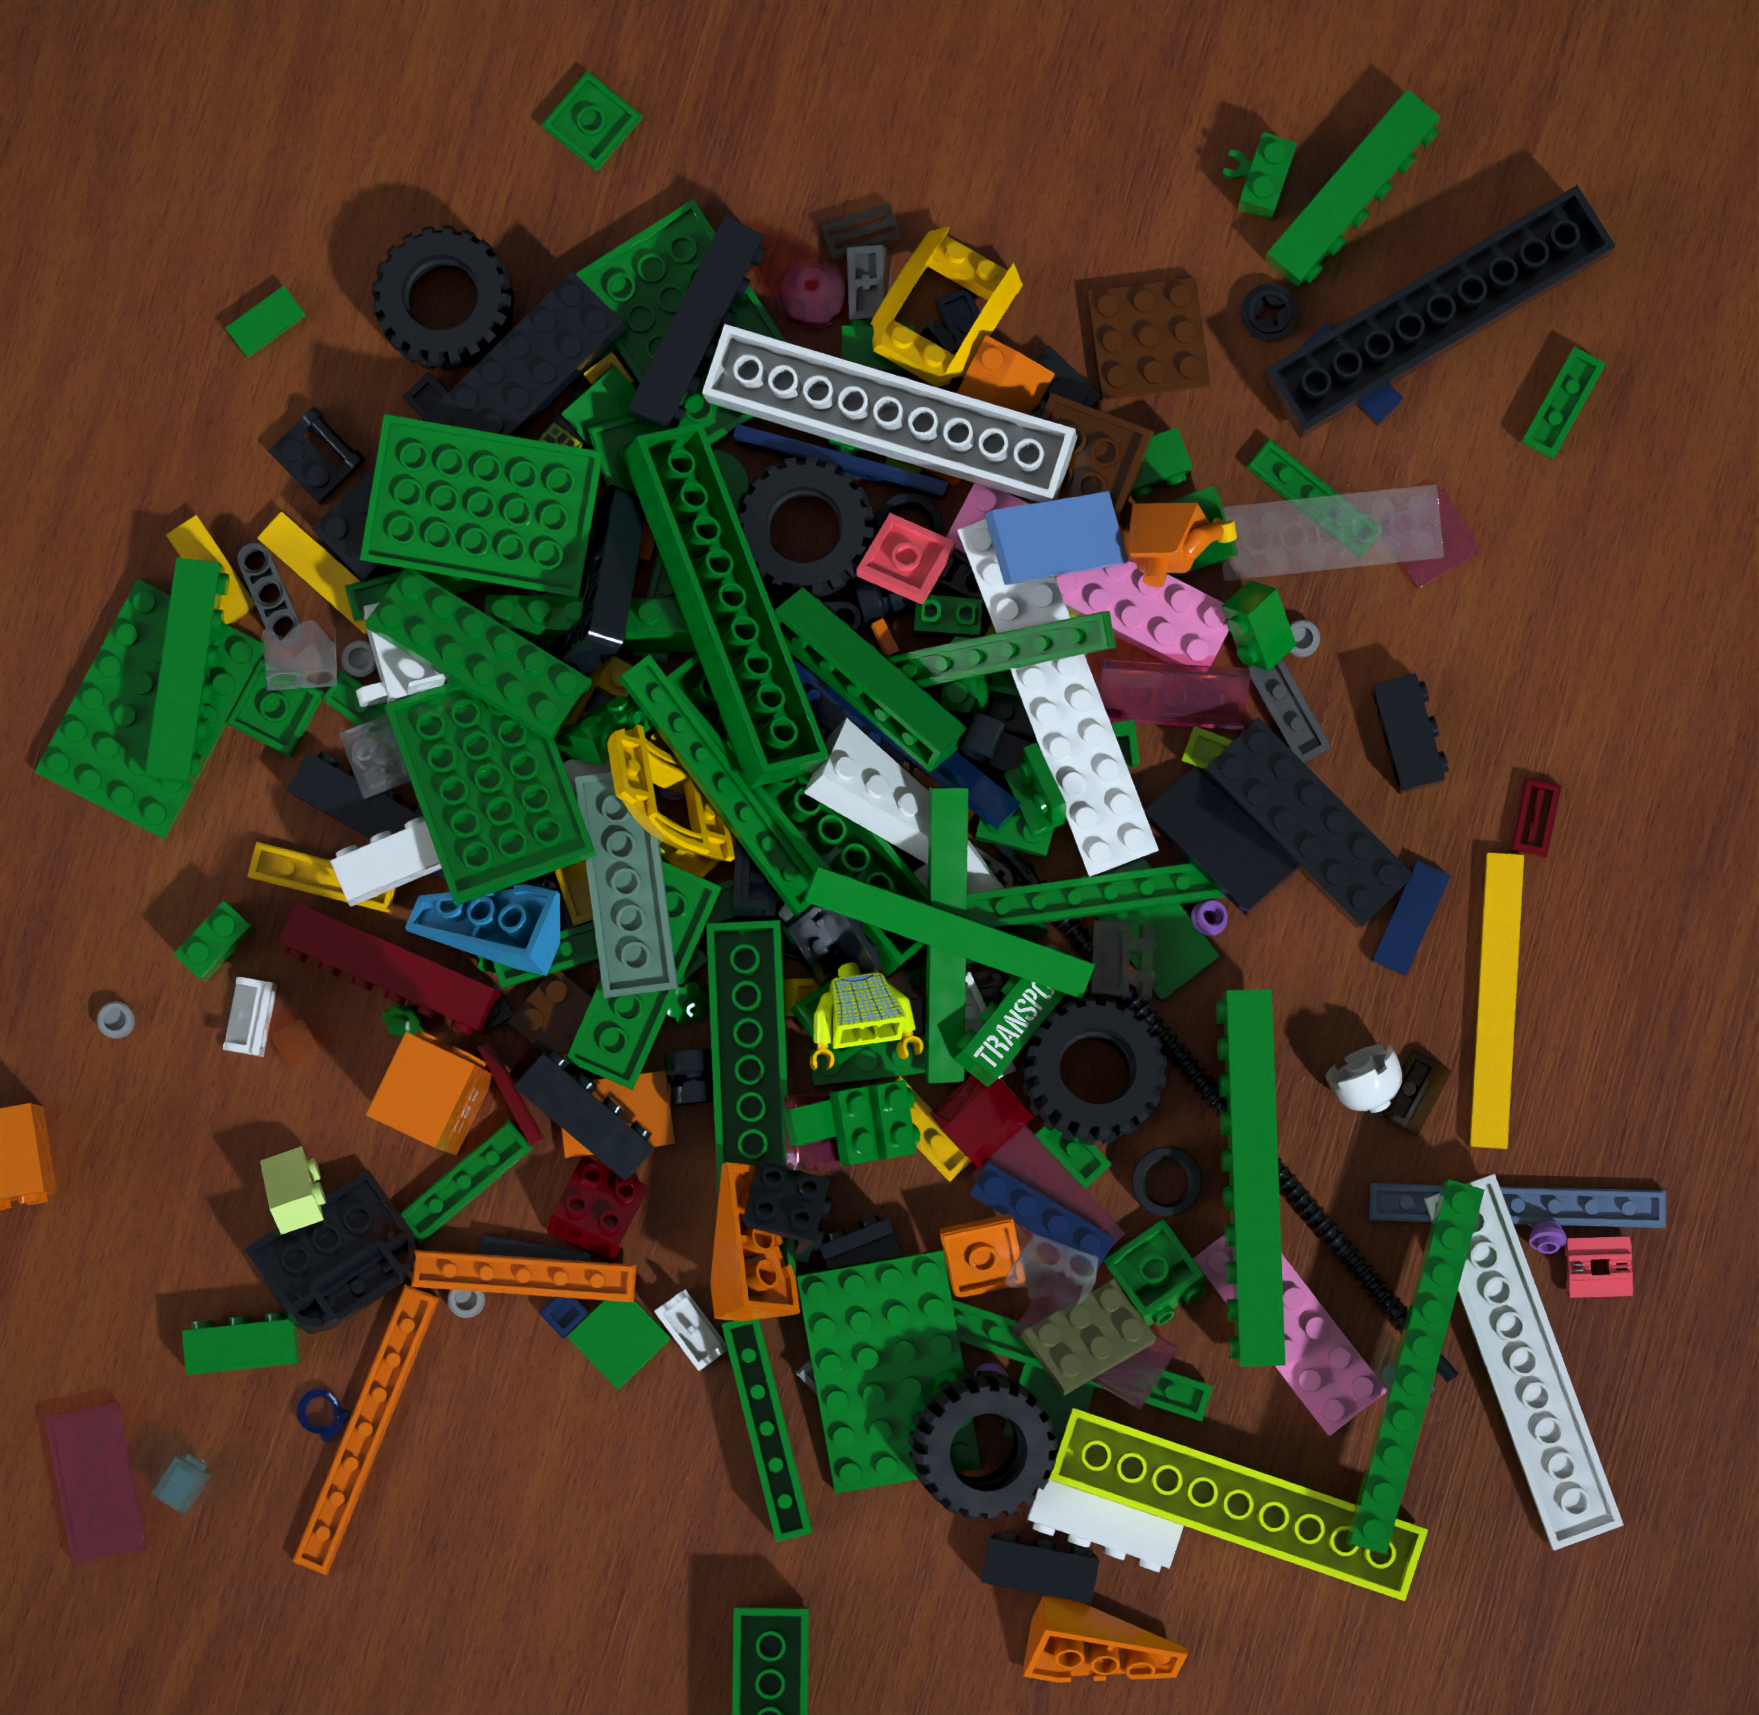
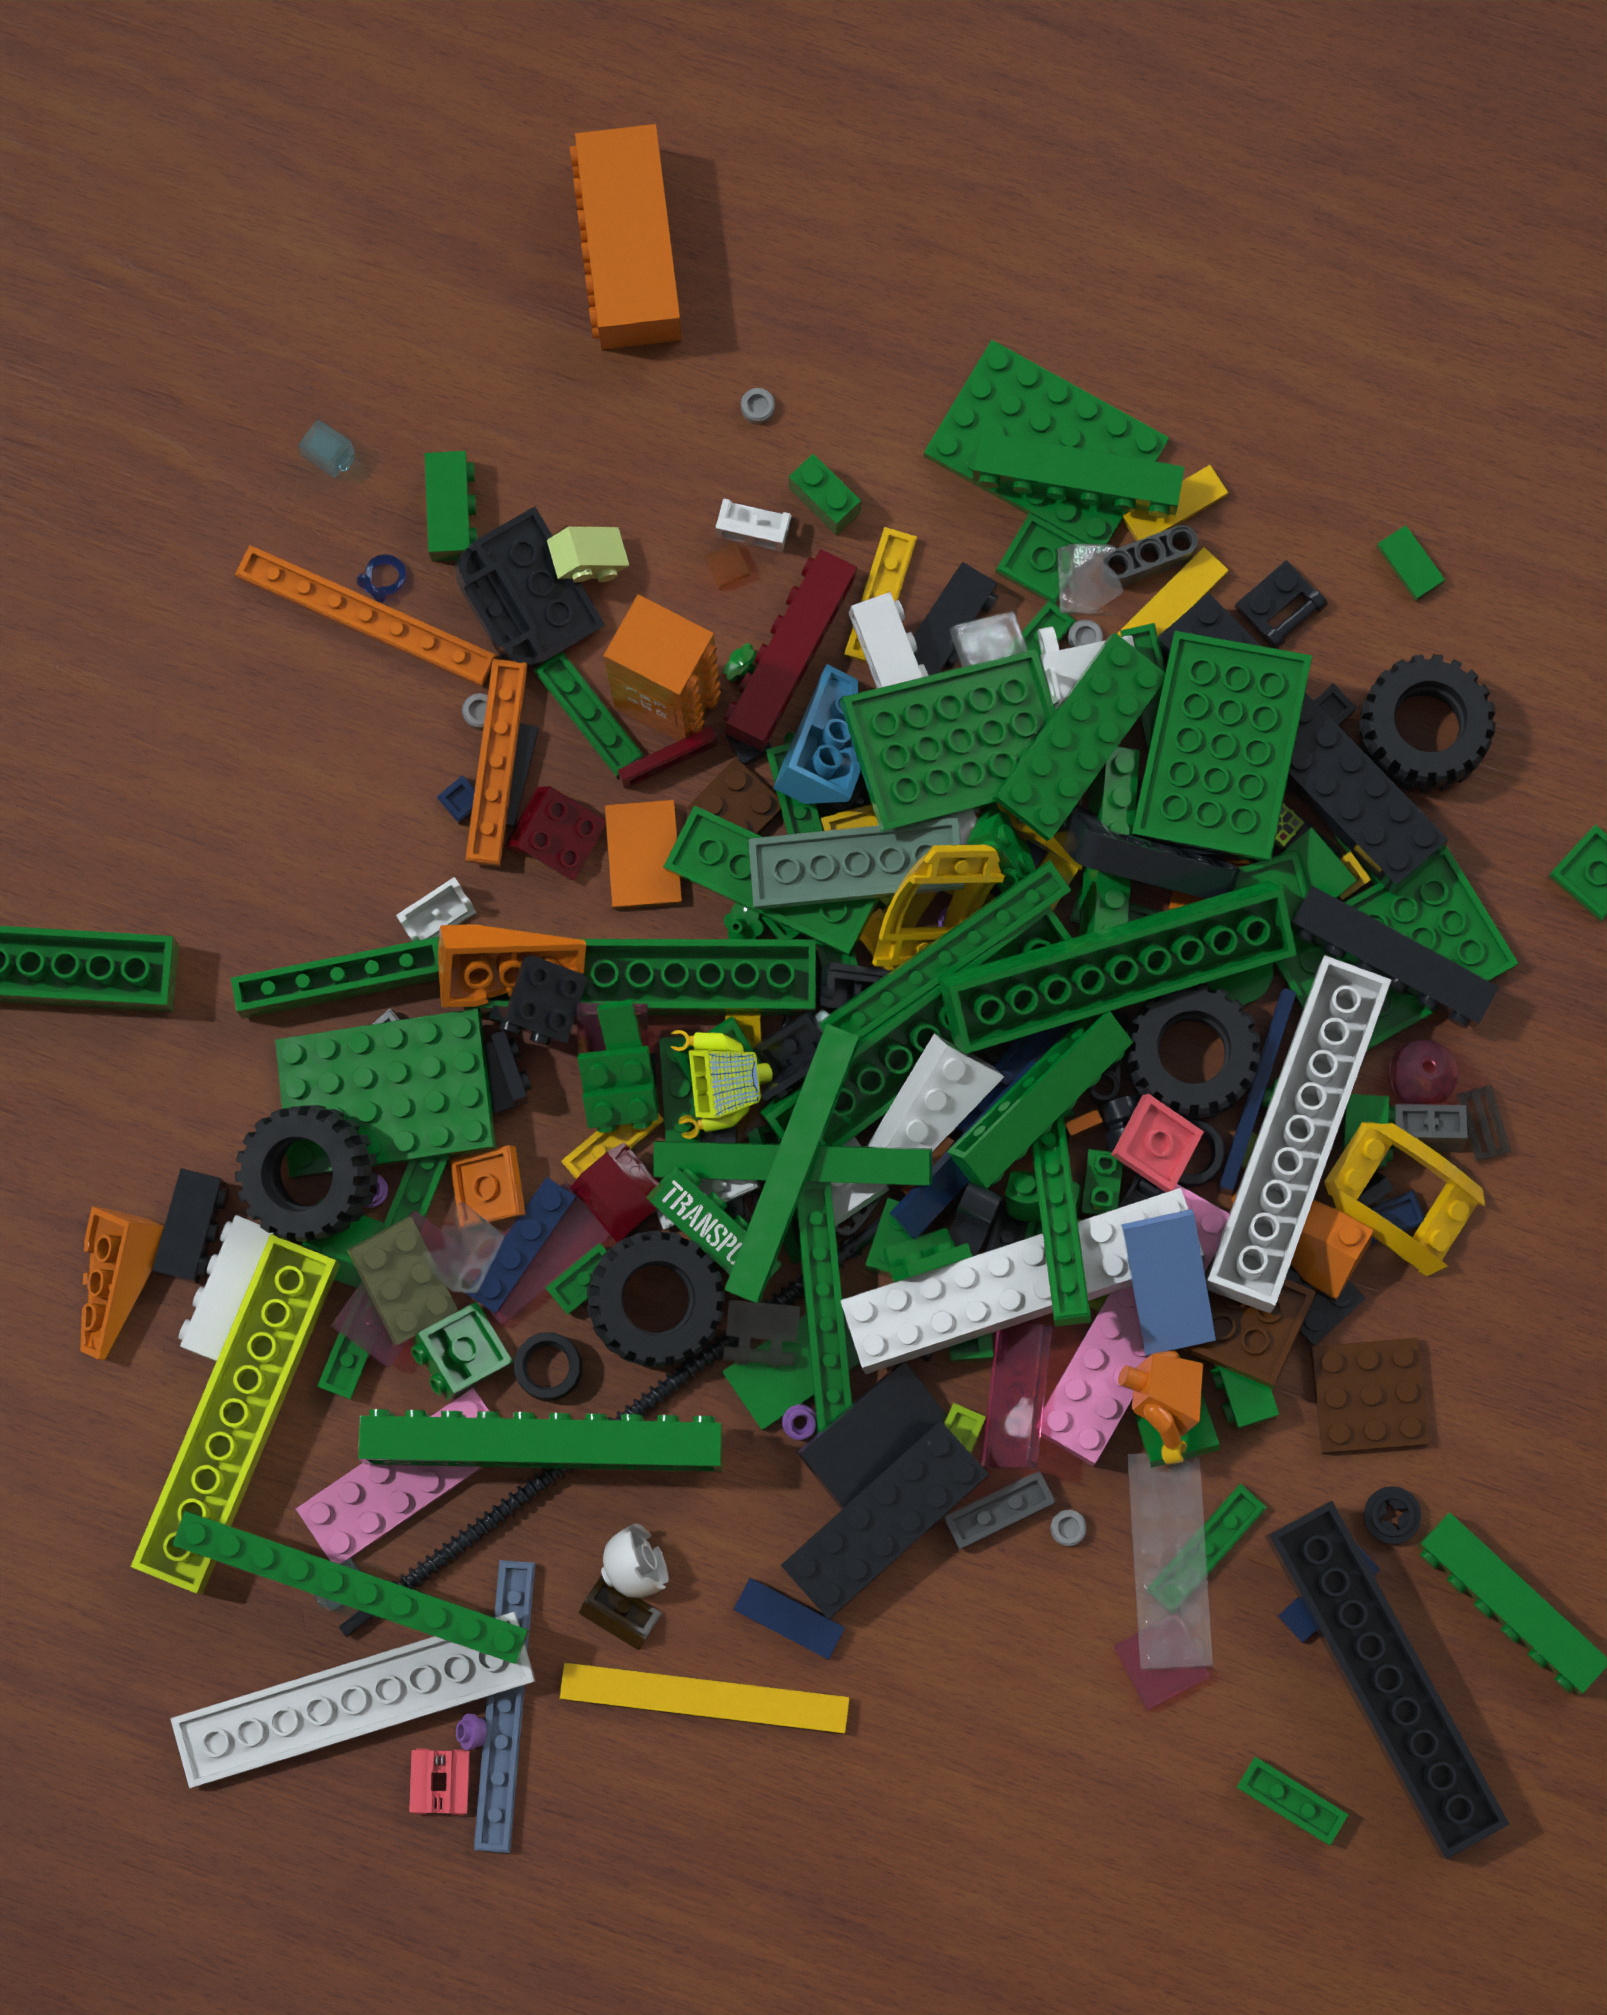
camera: 90 degrees right, 5 degrees down
clear pink tile [44,1402,147,1564] -> none
black wedge [509,1040,655,1181] -> none
green tile [567,1299,672,1390] -> none
black wheel [664,1049,714,1106] -> none
green brick [1222,132,1297,221] -> none
green brick [1222,580,1296,671] -> none
black brick [1370,673,1449,794] -> none
dark red tile [1510,778,1562,858] -> none

